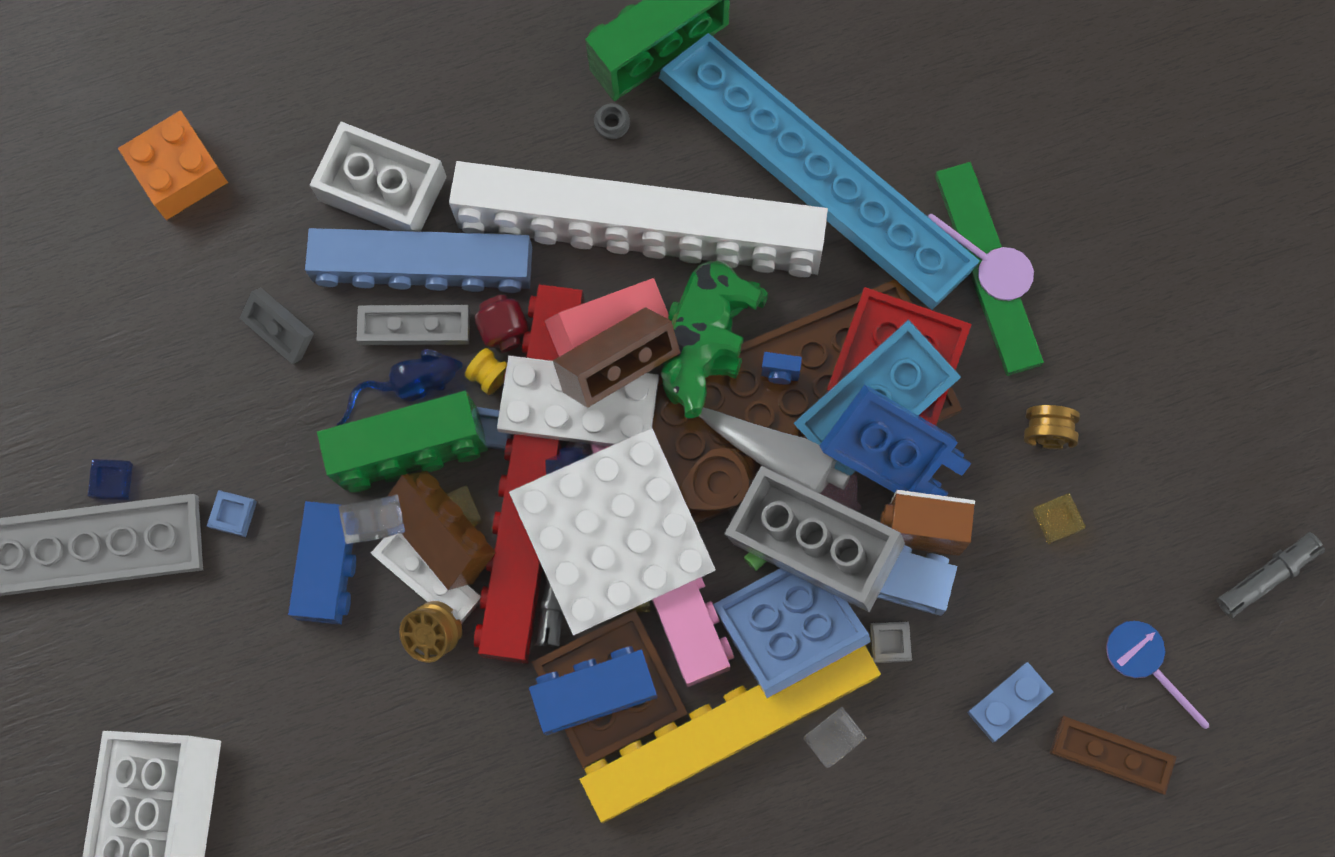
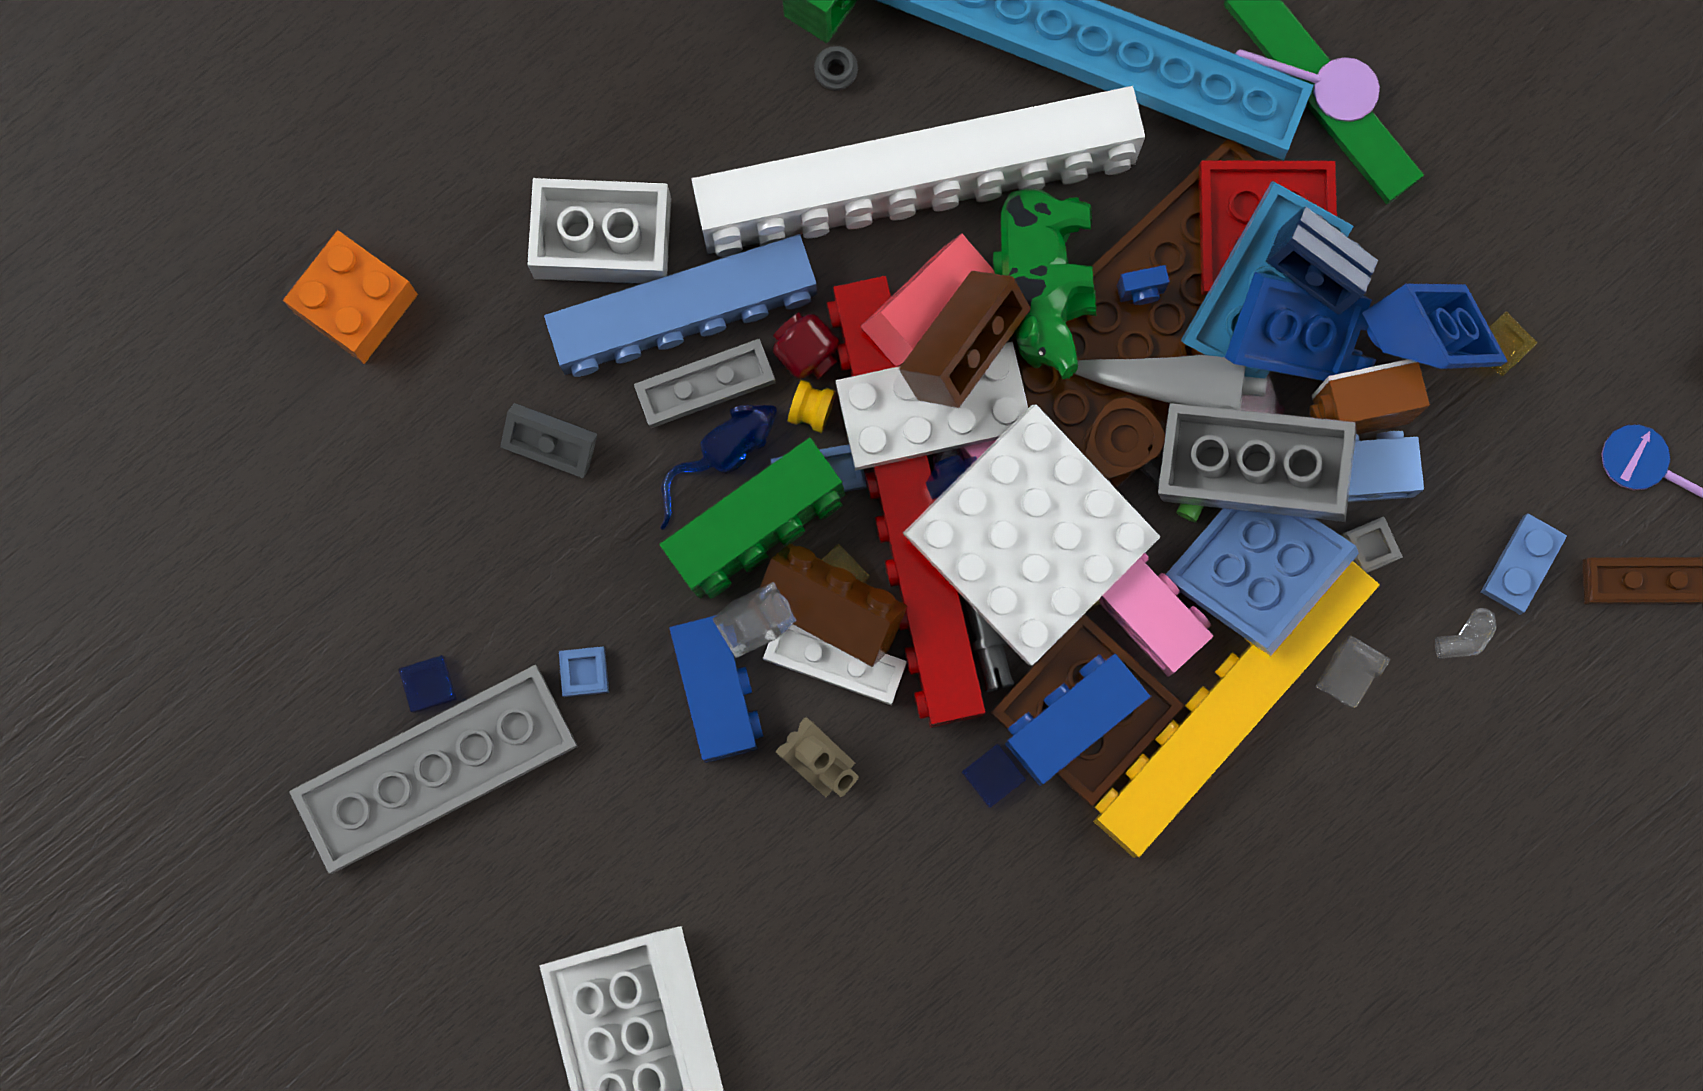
camera: 25 degrees left, 5 degrees up
pearl gold wheel [399,601,462,663] -> none
pearl gold wheel [1024,405,1080,449] -> none
none -> dark tan hips [776,717,859,797]
none -> clear blue tile [961,744,1026,808]
none -> dark blue brick [1265,207,1378,315]
none -> blue slope [1362,284,1508,369]
none -> clear arm [1435,608,1496,659]

